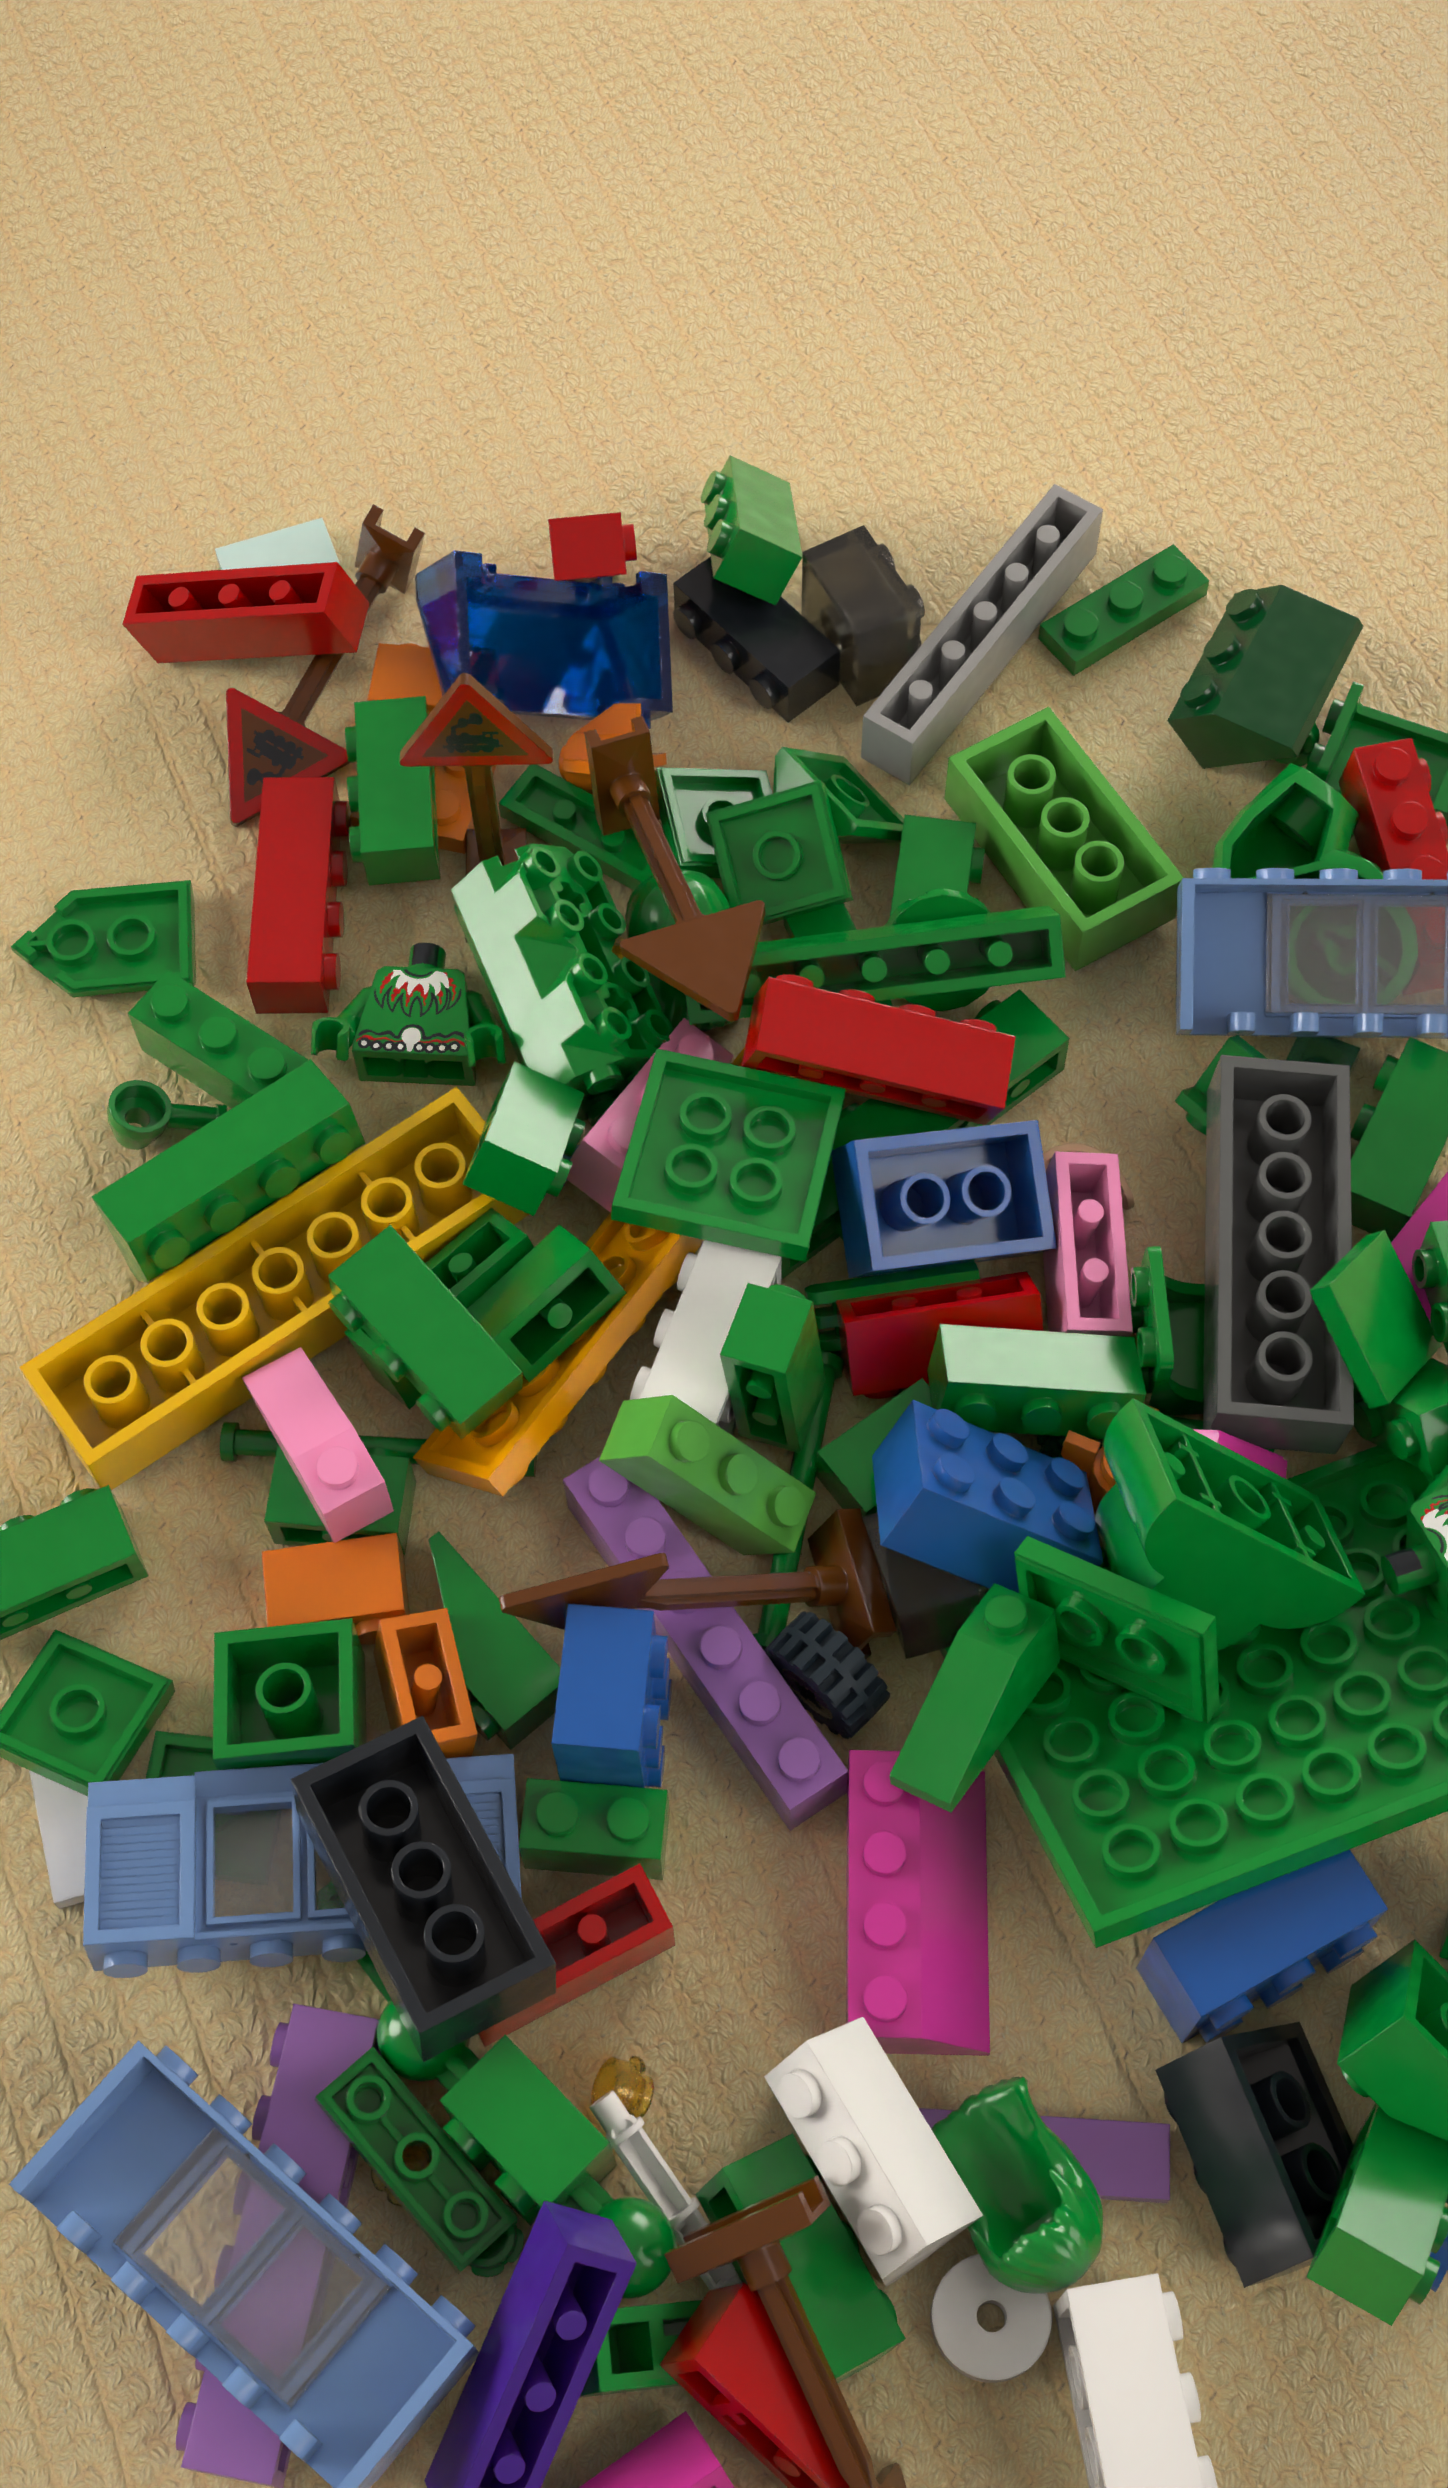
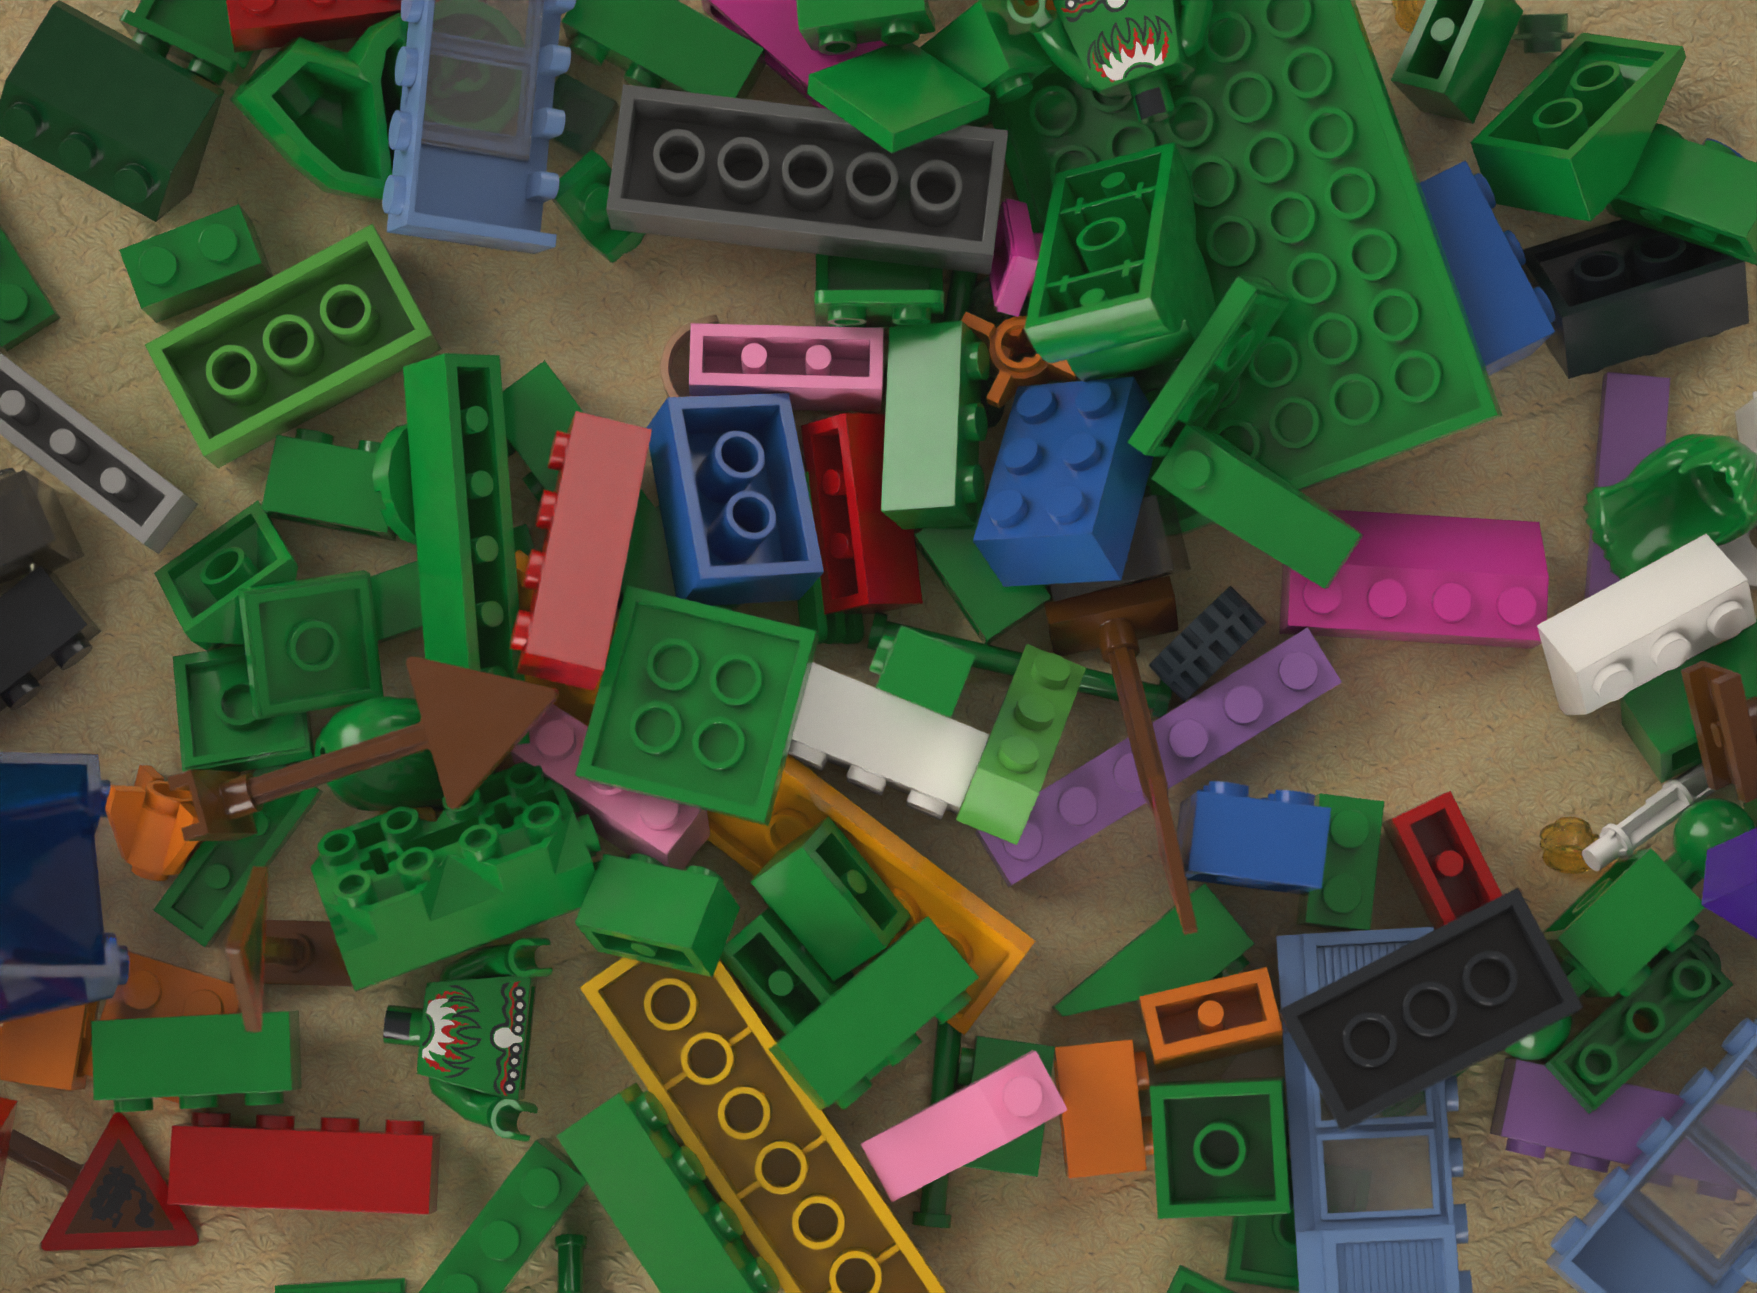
camera: 90 degrees left, 20 degrees up
none -> green brick [119,204,273,323]

